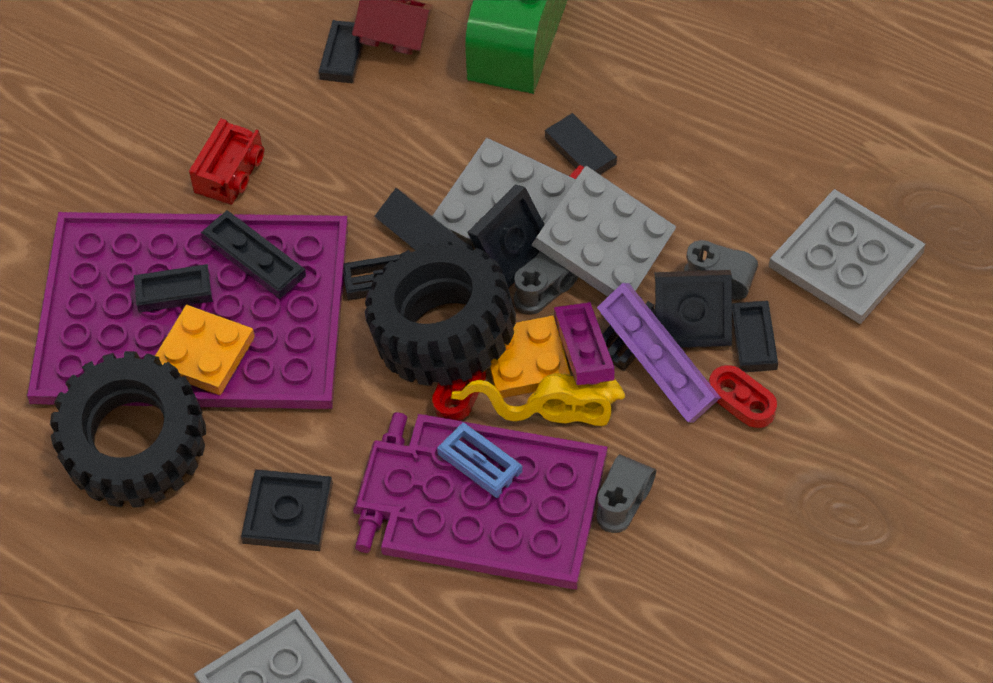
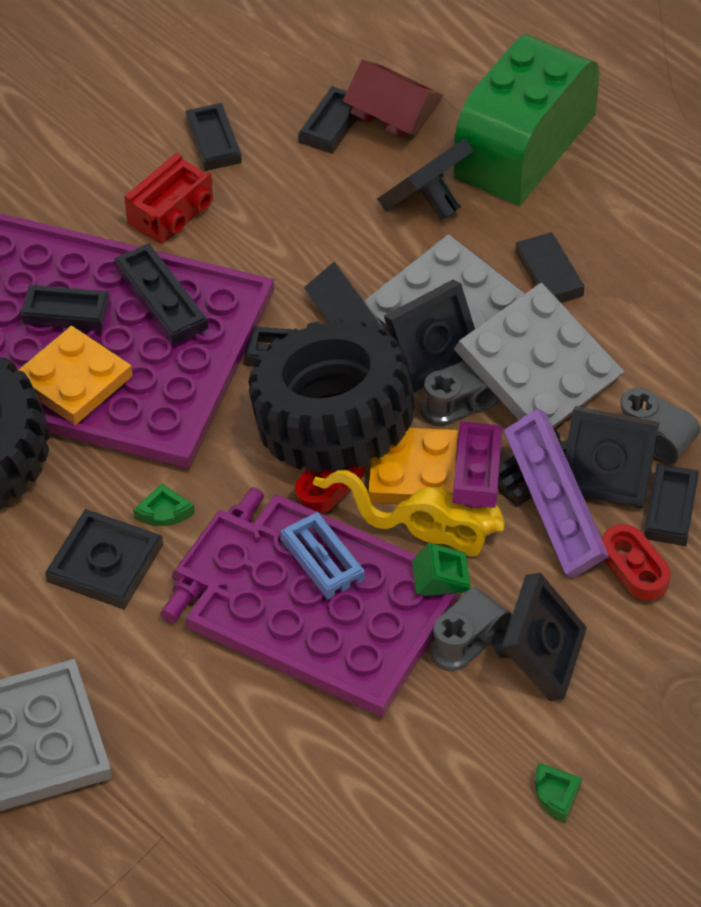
camera: 15 degrees right, 5 degrees down
none -> green tile [133,483,195,526]
none -> black tile [185,103,242,171]
none -> black tile [377,138,473,221]
none -> green slope [412,543,471,596]
none -> black tile [493,572,587,701]
none -> green tile [535,762,582,823]

